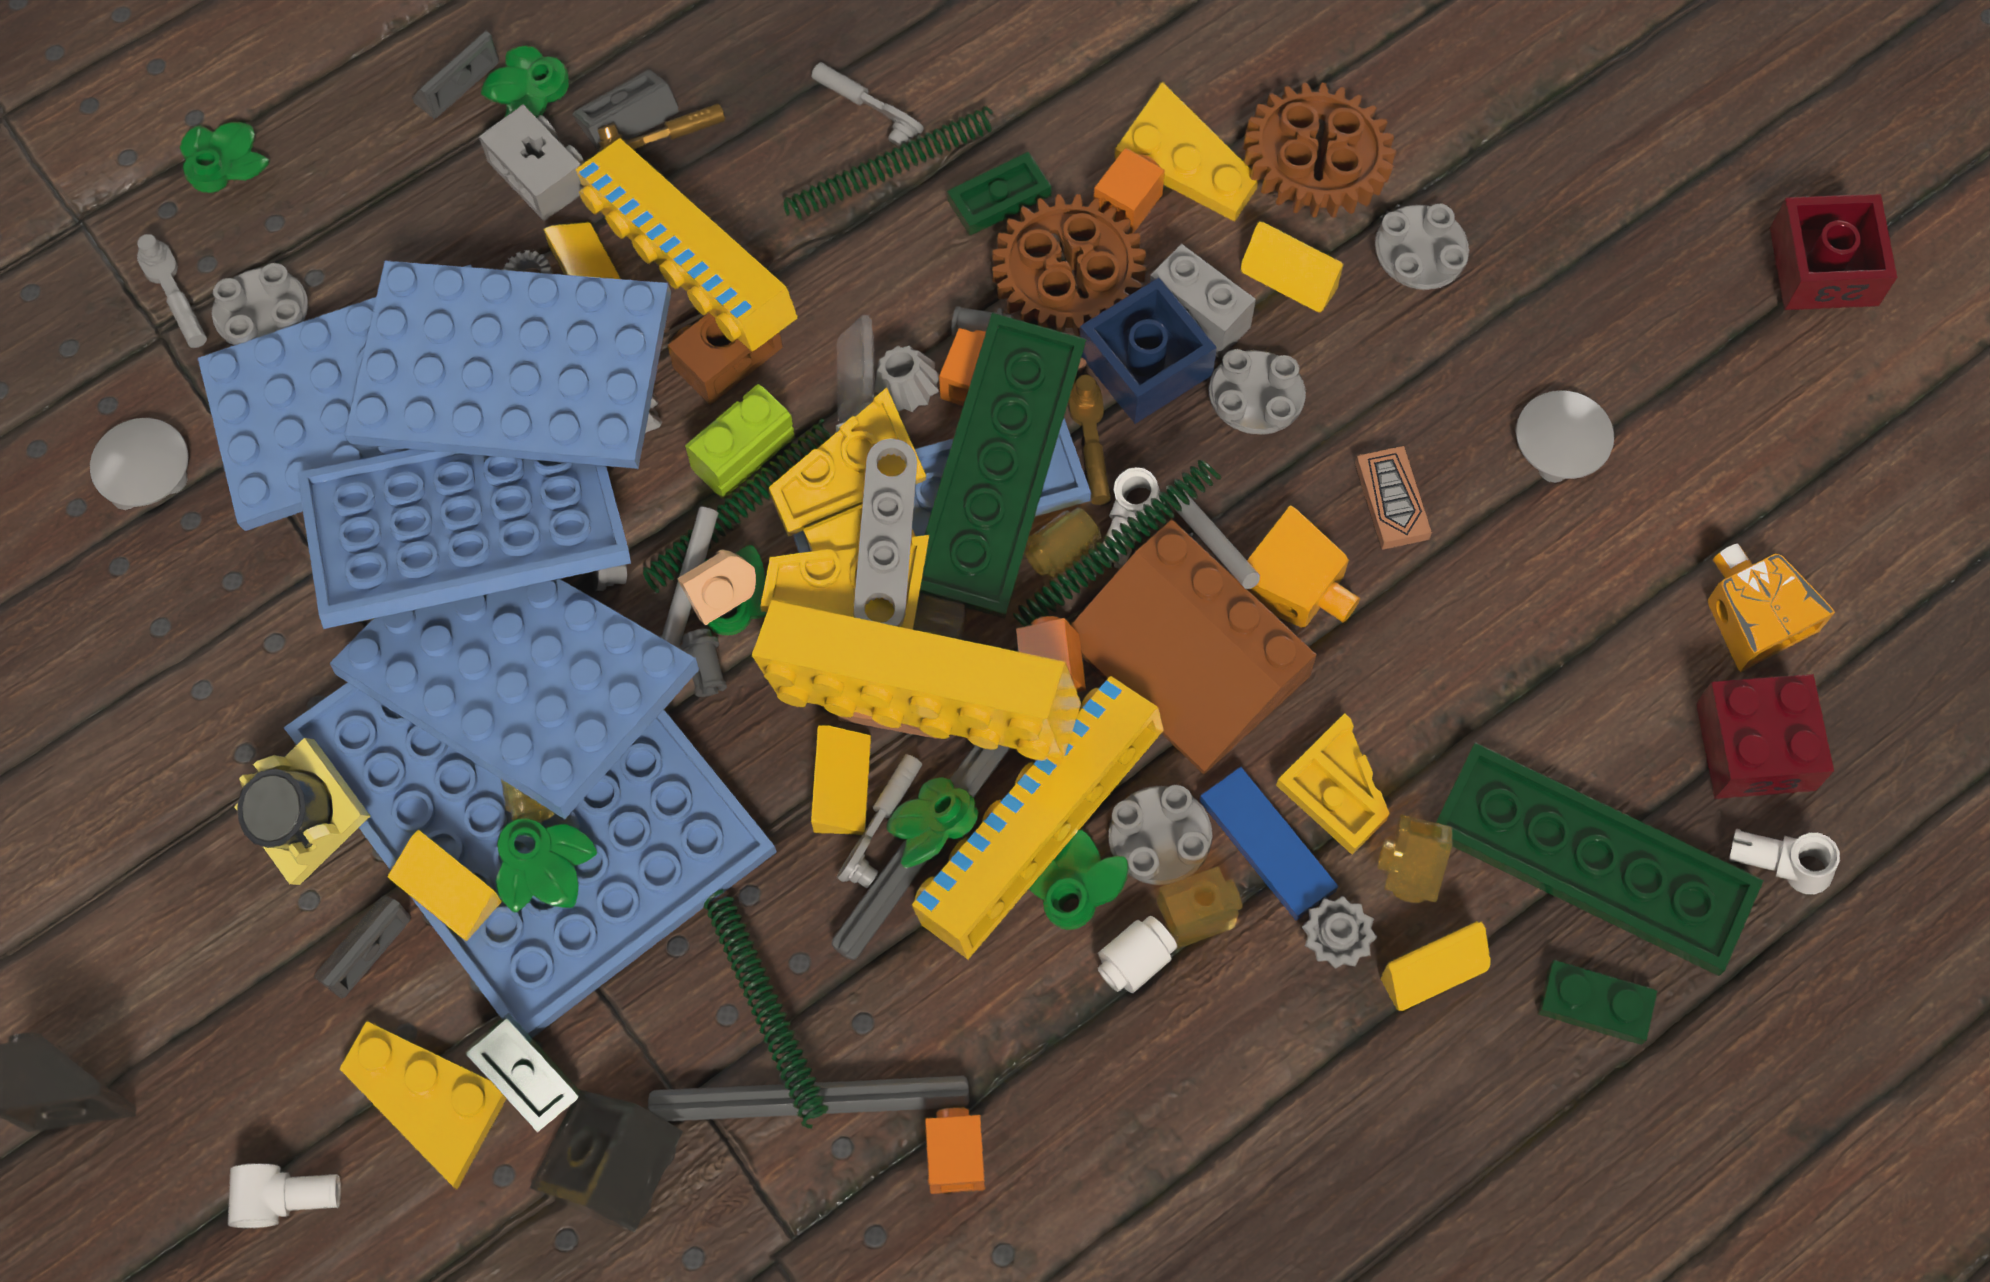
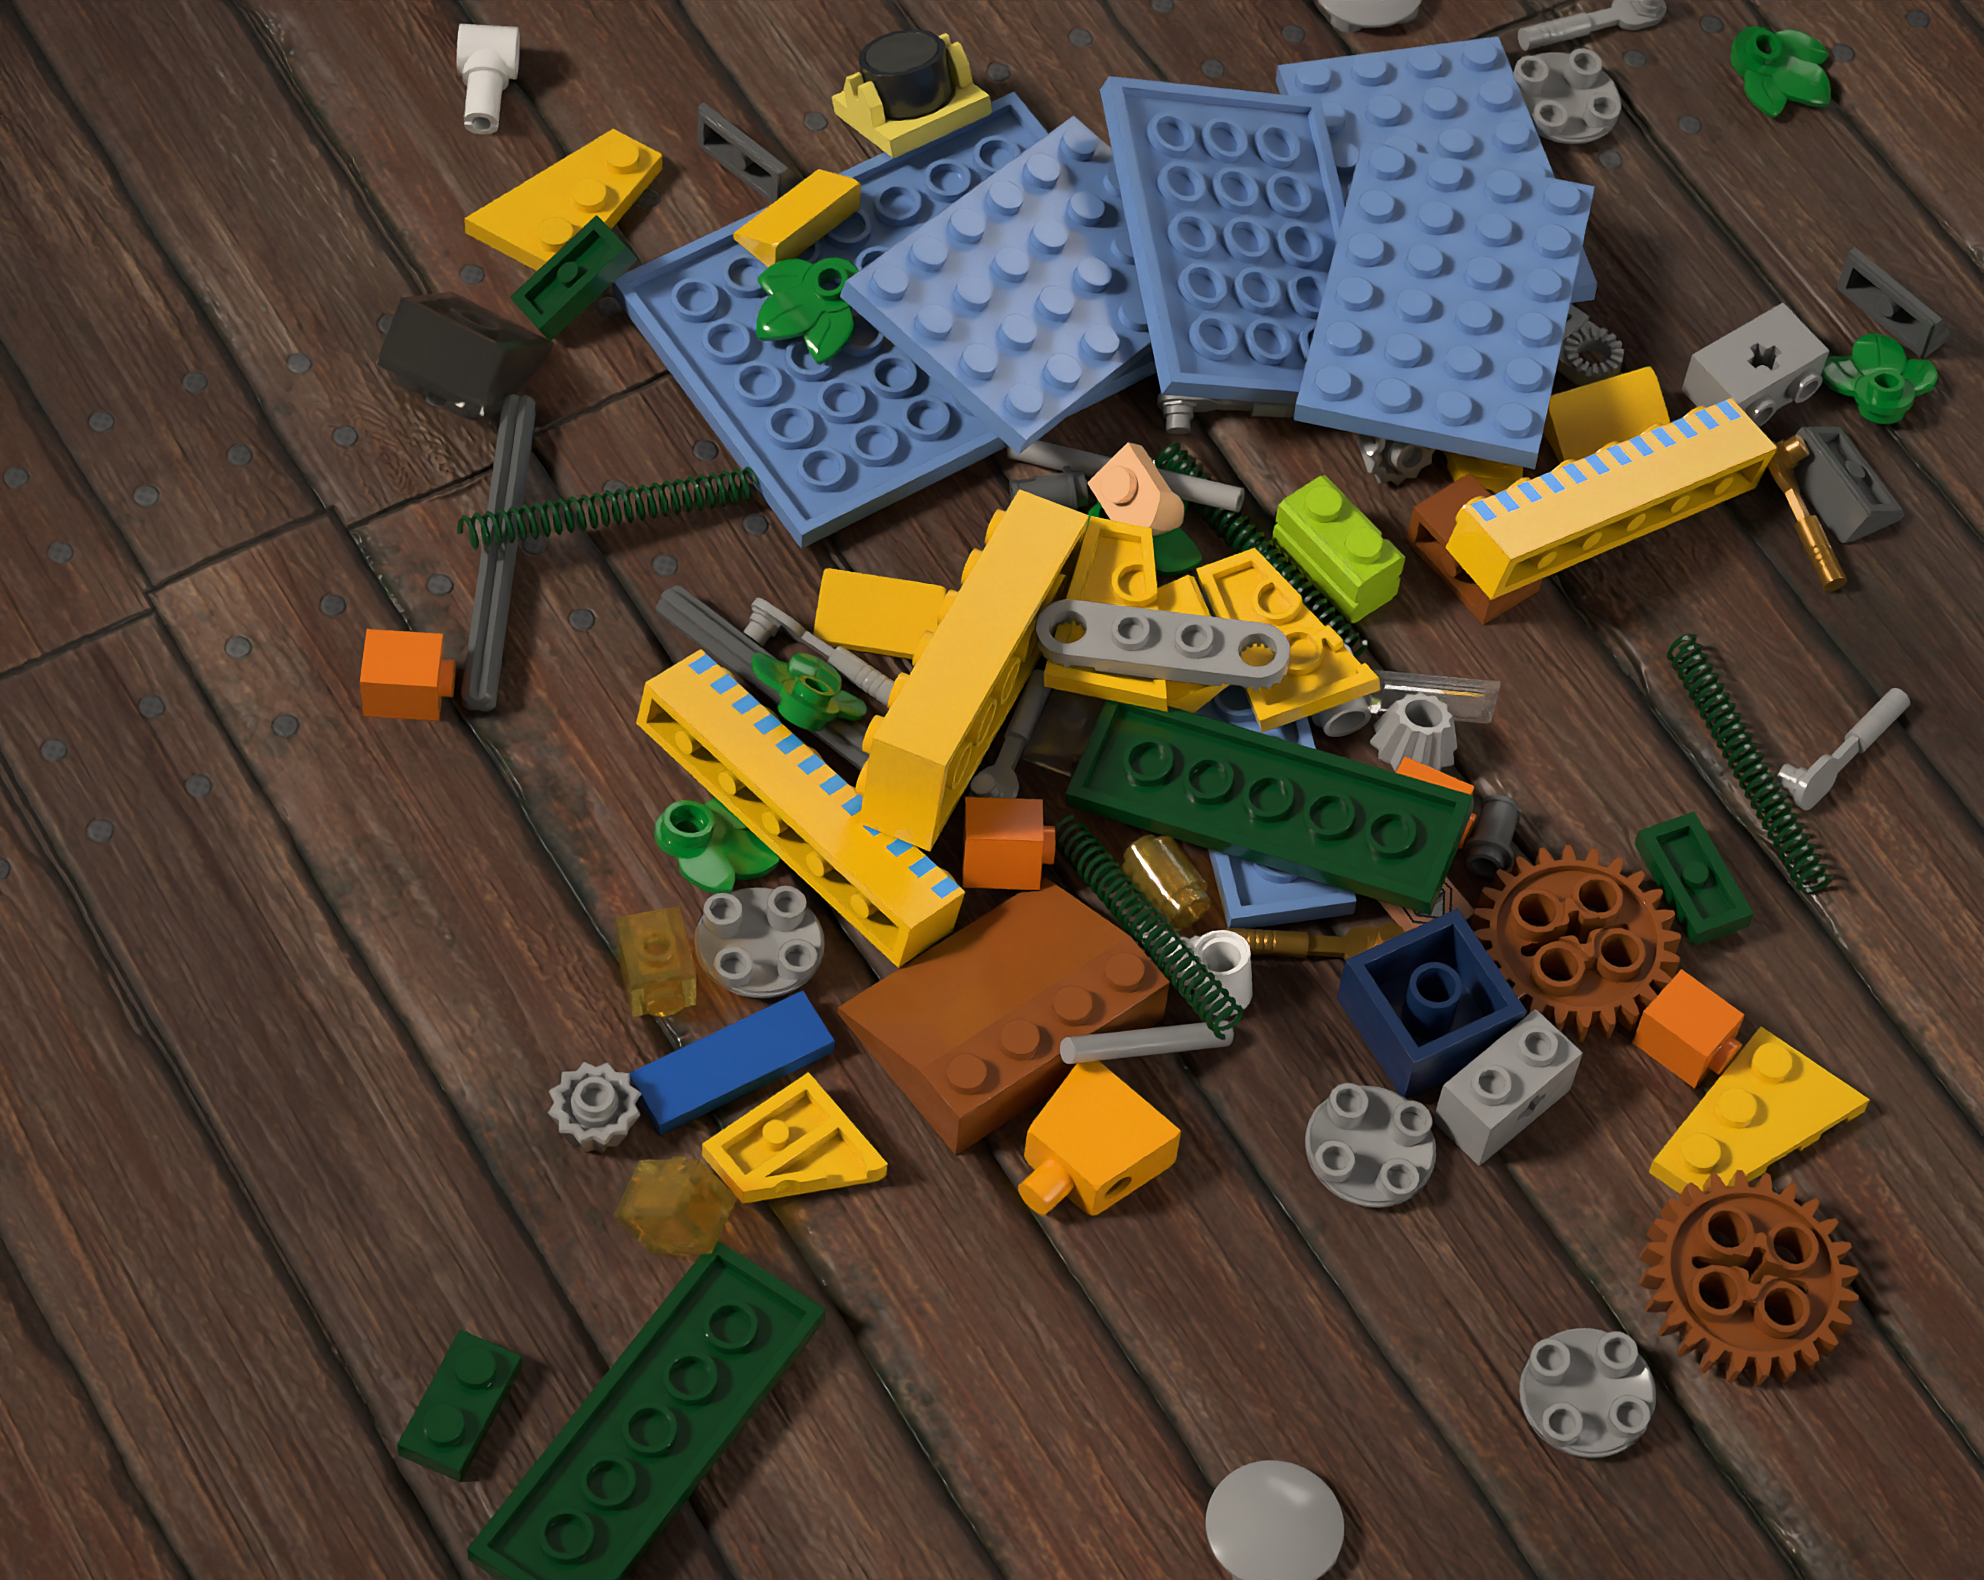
camera: 90 degrees right, 10 degrees down
white brick [1098,916,1177,993] -> none
yellow slope [1240,221,1343,312] -> none
tile [1355,446,1432,550] -> none
yellow slope [1380,921,1490,1011] -> none

